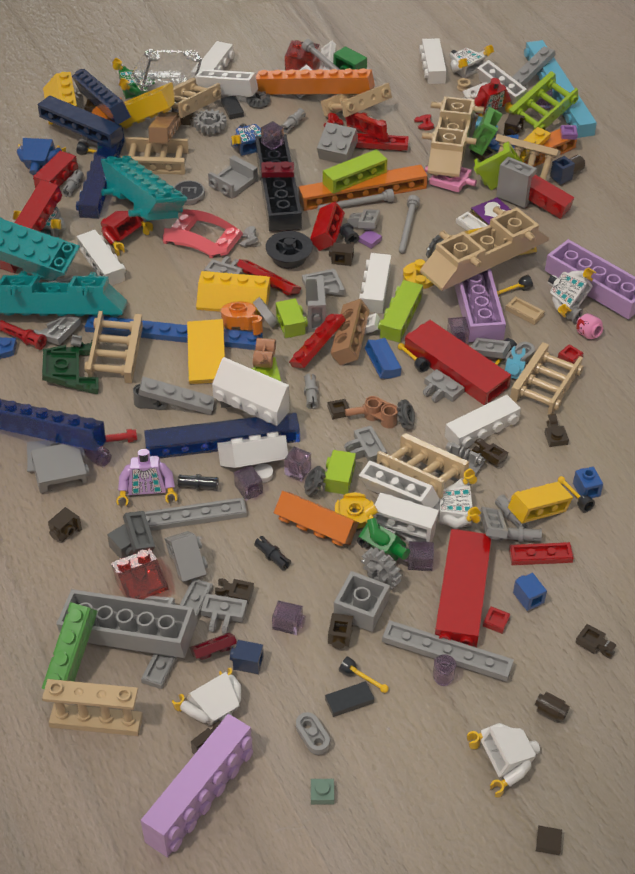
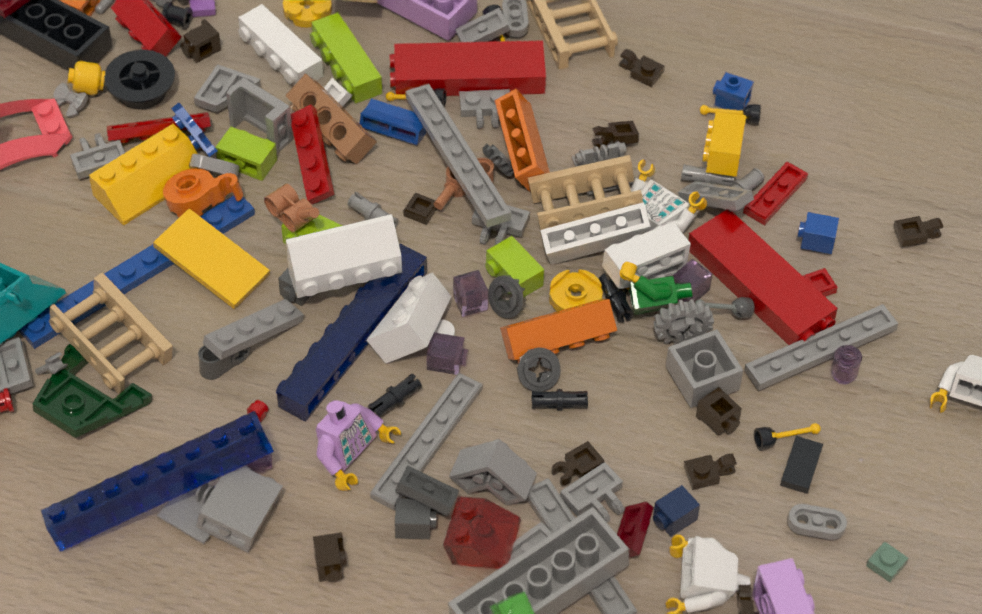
camera: 50 degrees left, 5 degrees up
brick [272,600,306,635] -> none
white brick [445,395,521,449] -> none
brick [447,317,469,345] -> none
medium azure plate [505,346,526,379] -> none
dark brown brick [535,691,570,722] -> none
none -> yellow head [67,61,105,95]
none -> wing [171,103,217,157]
none -> light grey plate [406,84,511,227]
none -> orange brick [495,89,550,192]
none -> dark grey gear [516,347,561,392]
none -> dark brown plate [684,453,737,490]
none -> dark grey hinge [695,297,754,319]

